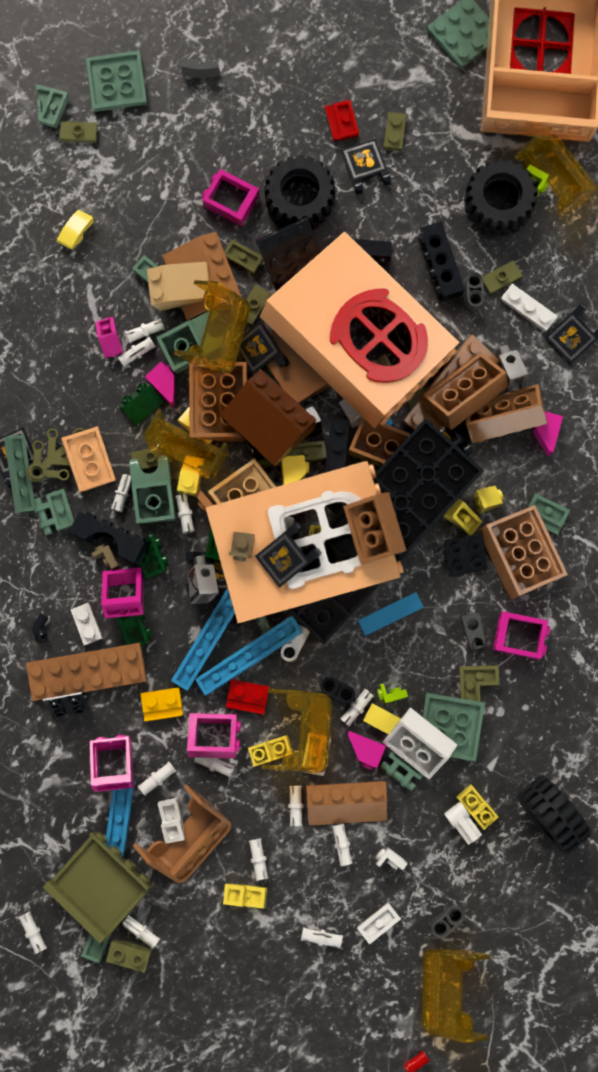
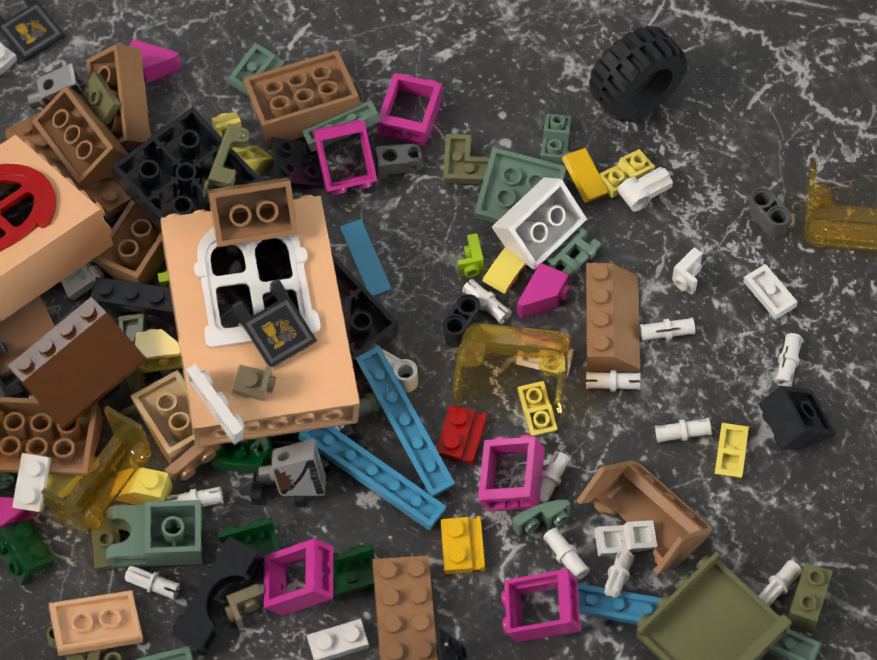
camera: 85 degrees left, 20 degrees down
none -> white plate [12,453,51,512]
none -> olive plate [82,72,121,124]
none -> white plate [186,364,245,444]
none -> olive piece [203,124,250,197]
none -> sand green plate [302,100,381,152]
none -> dark pink window [313,119,377,195]
none -> sand green slope [513,500,570,537]
none -> sand green slope [540,114,572,165]
none -> yellow tile [562,148,608,203]
none -> white axle [604,550,634,598]
none -> black slope [758,386,836,451]

